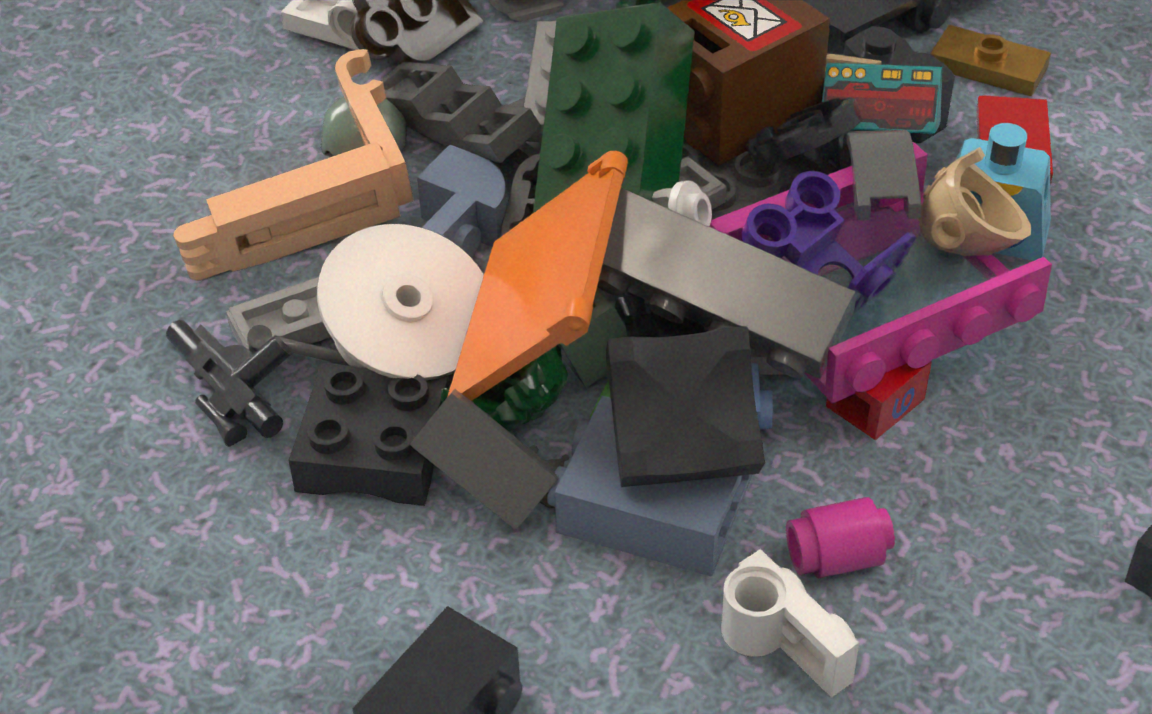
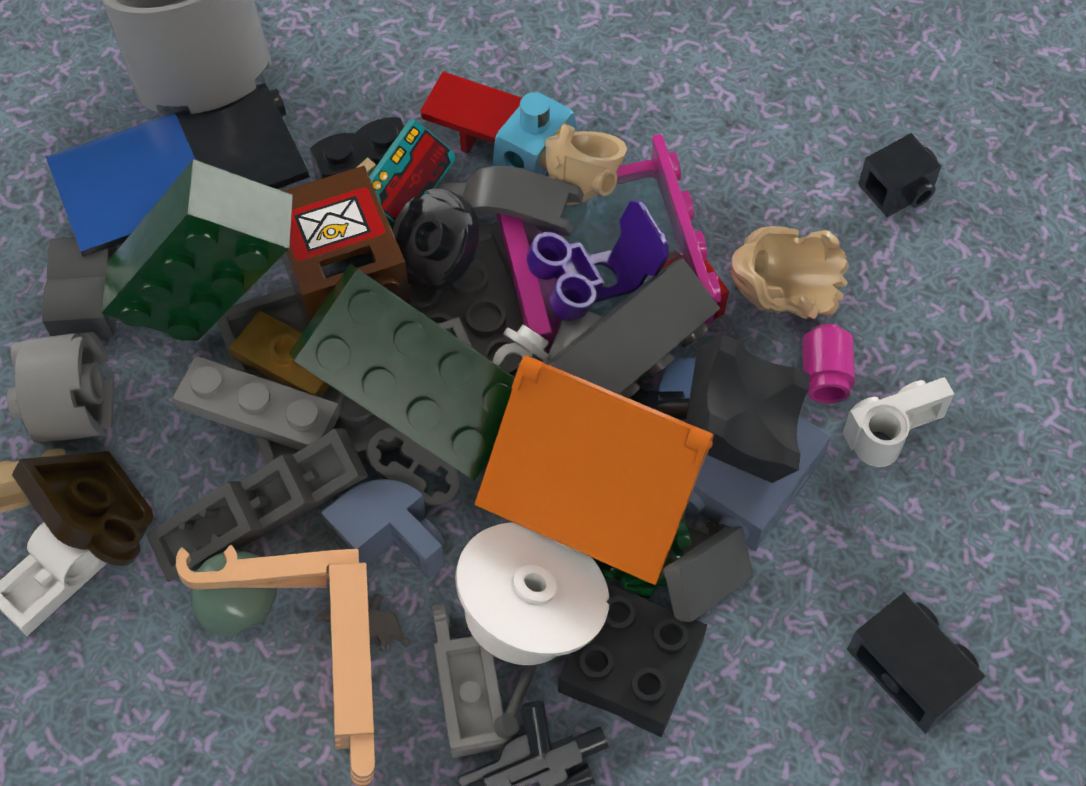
camera: 75 degrees left, 15 degrees up
pearl gold plate [930,25,1051,97] -> none
none -> tan hair [730,226,849,319]

